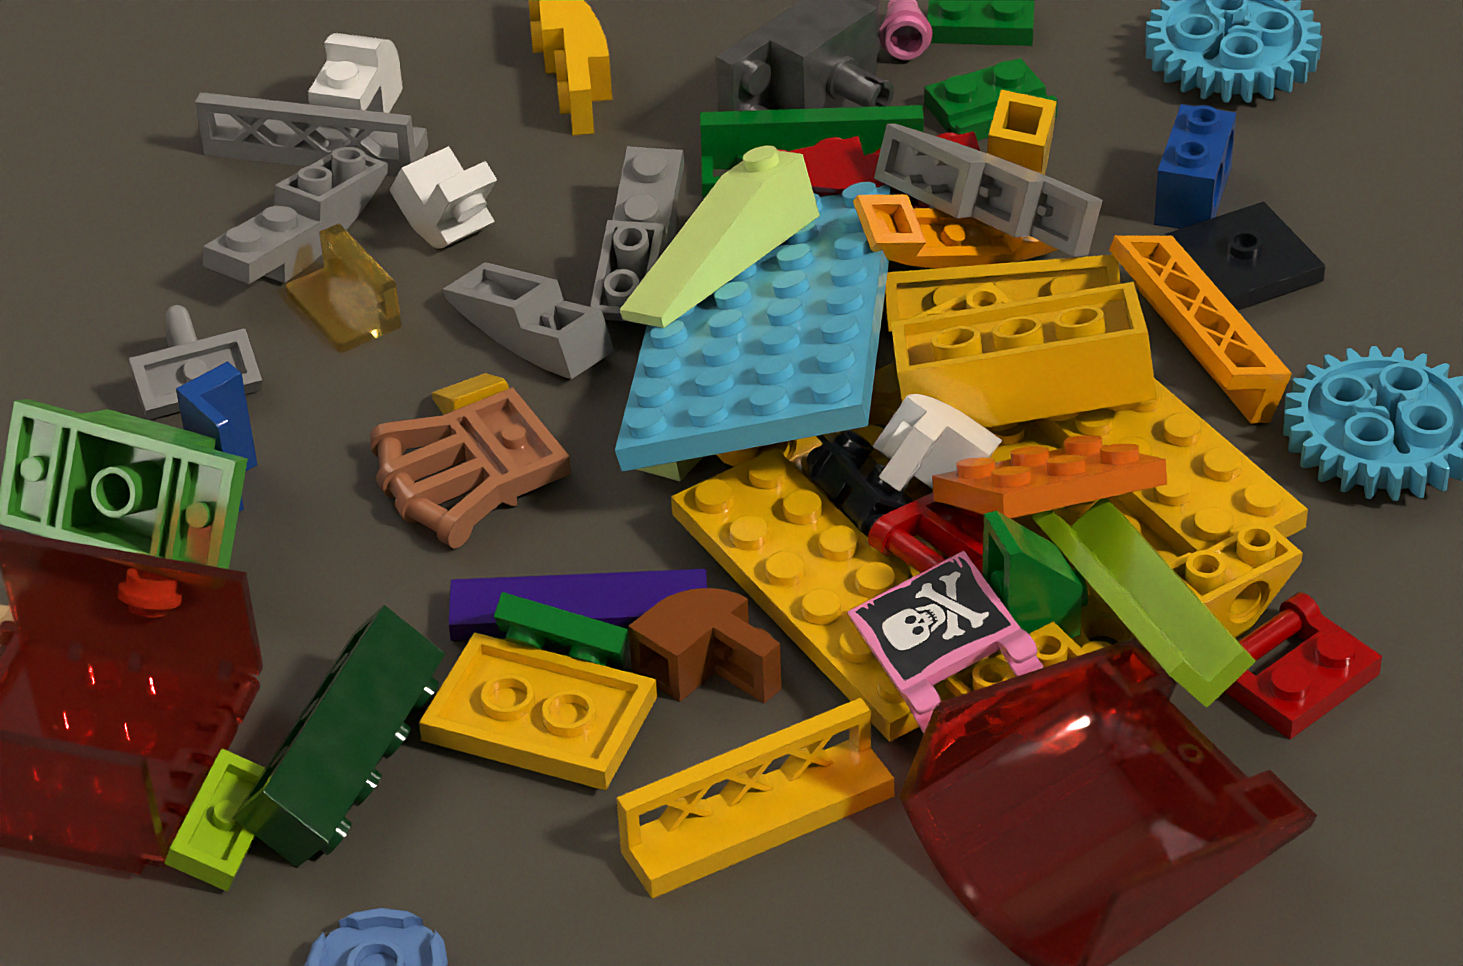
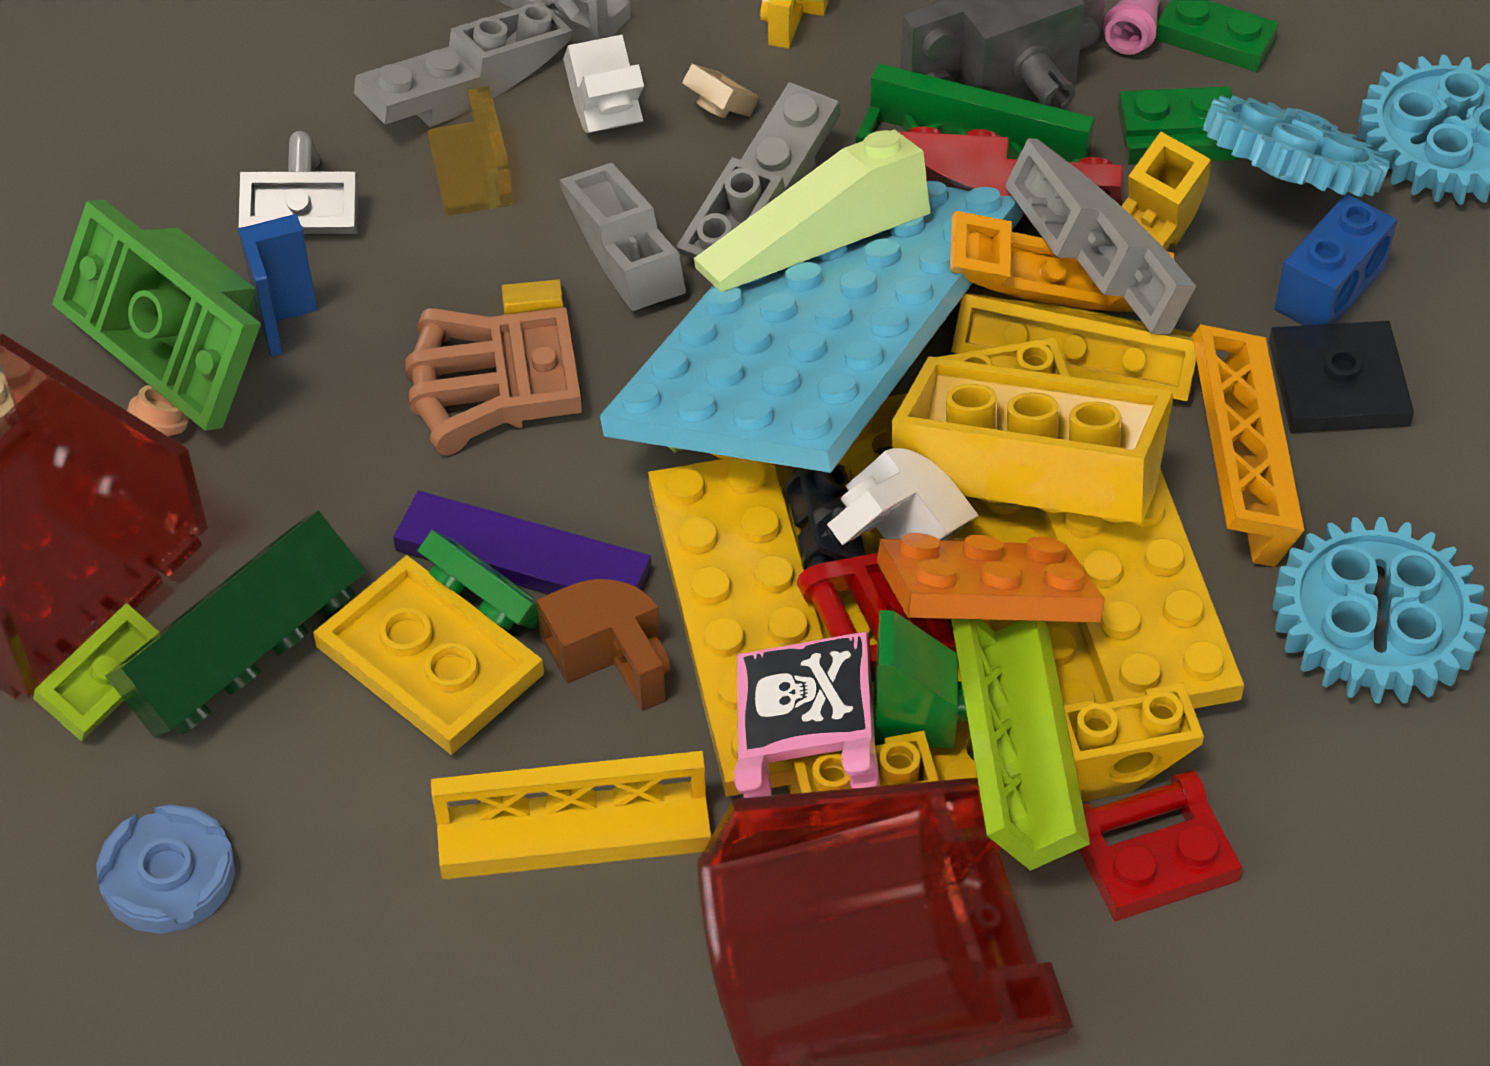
camera: 20 degrees right, 10 degrees up
none -> tan plate [682,63,761,118]
none -> medium azure gear [1202,96,1389,197]

